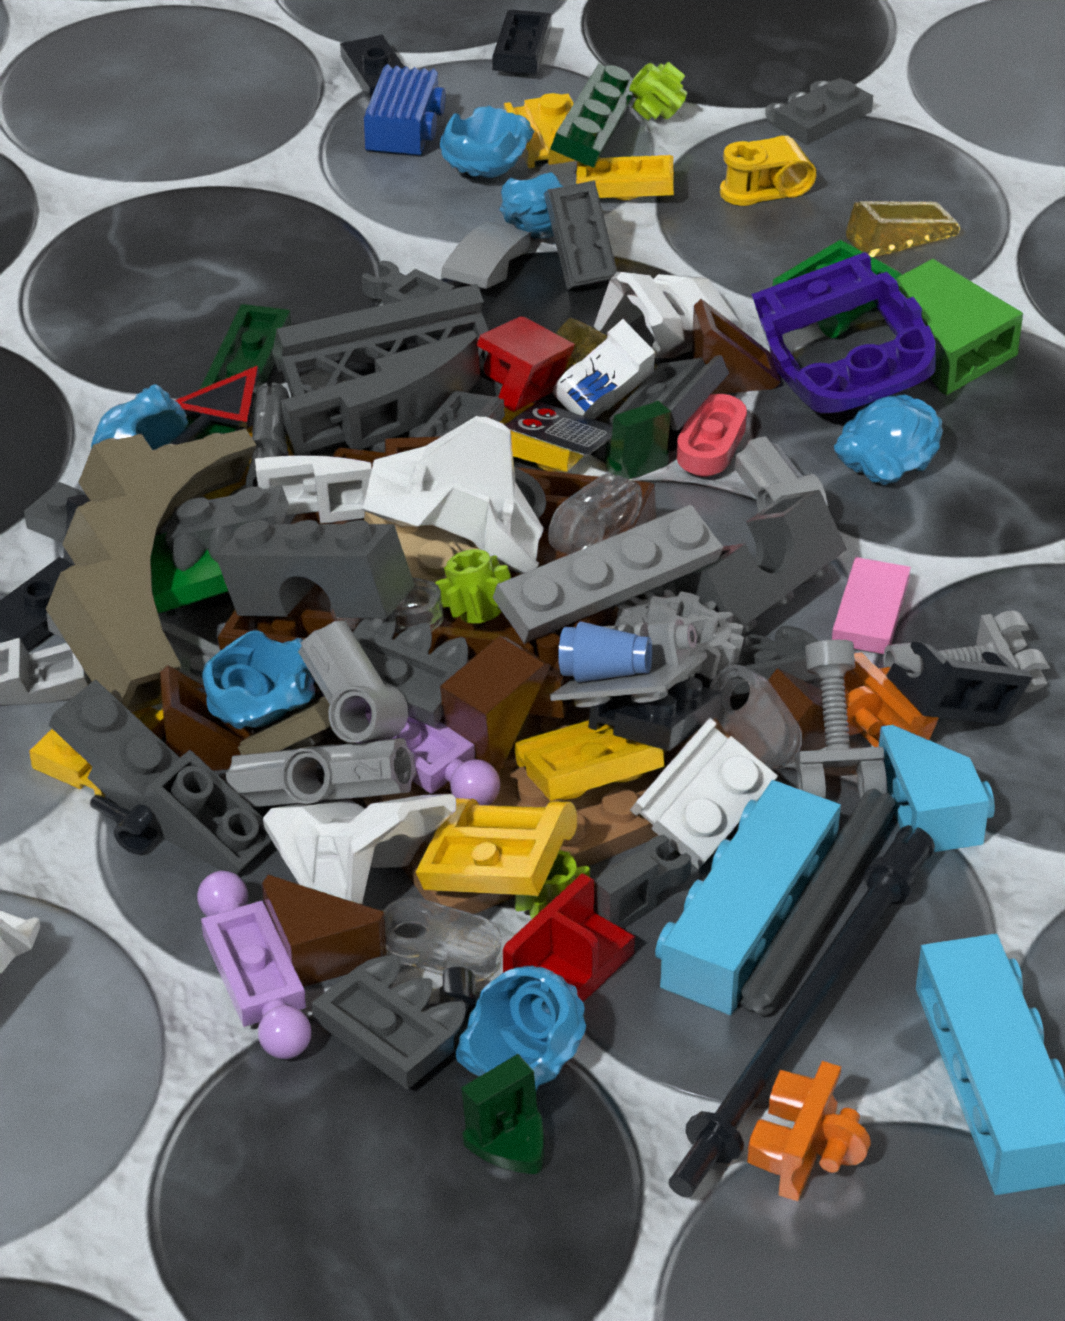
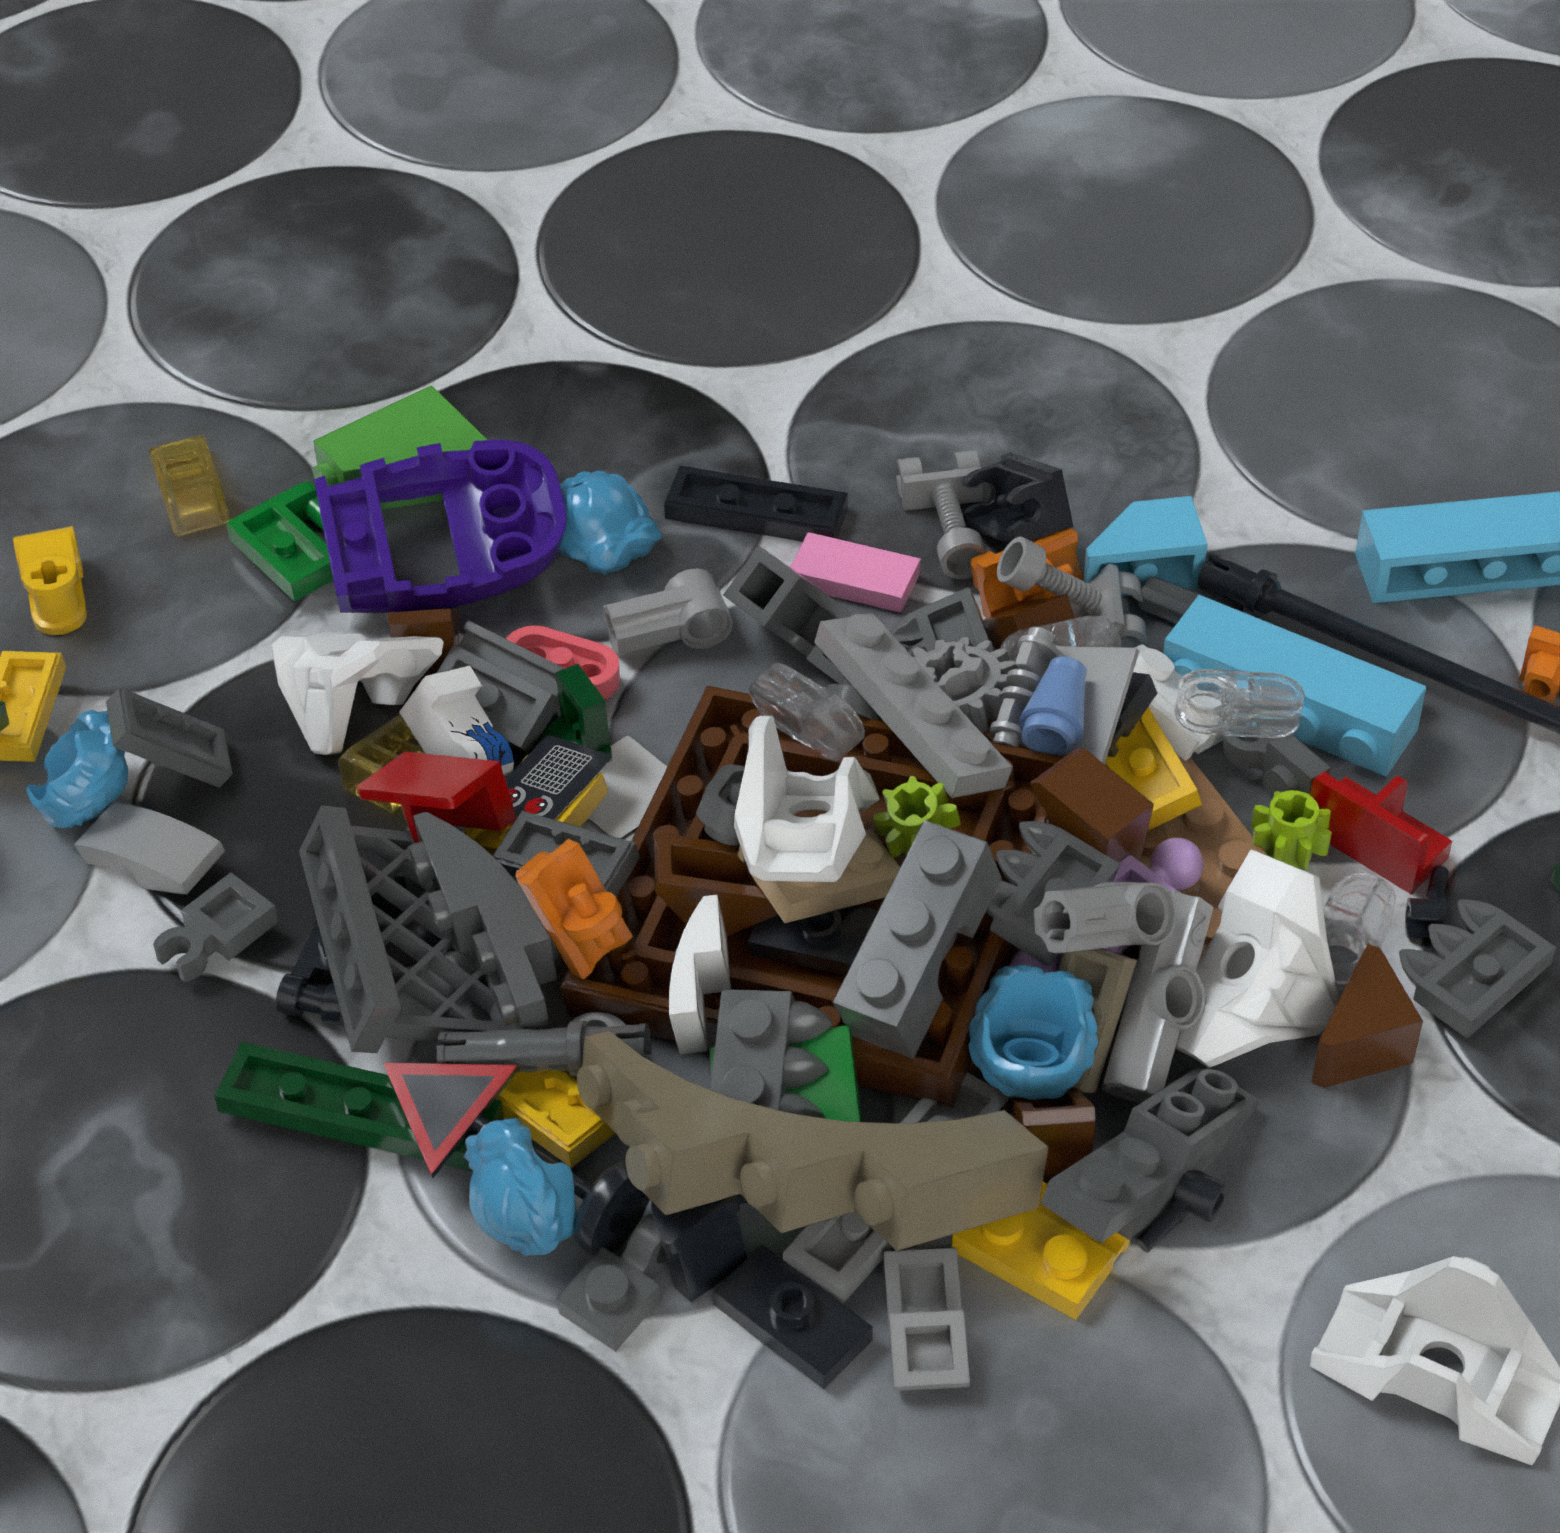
camera: 85 degrees left, 5 degrees up
lavender plate [197,871,311,1059] -> none
yellow plate [416,798,577,896] -> none
dark azure hair [456,966,586,1090] -> none
none -> orange hips [515,839,633,979]
none -> black tile [664,466,848,542]
none -> clear piece [1174,669,1305,738]

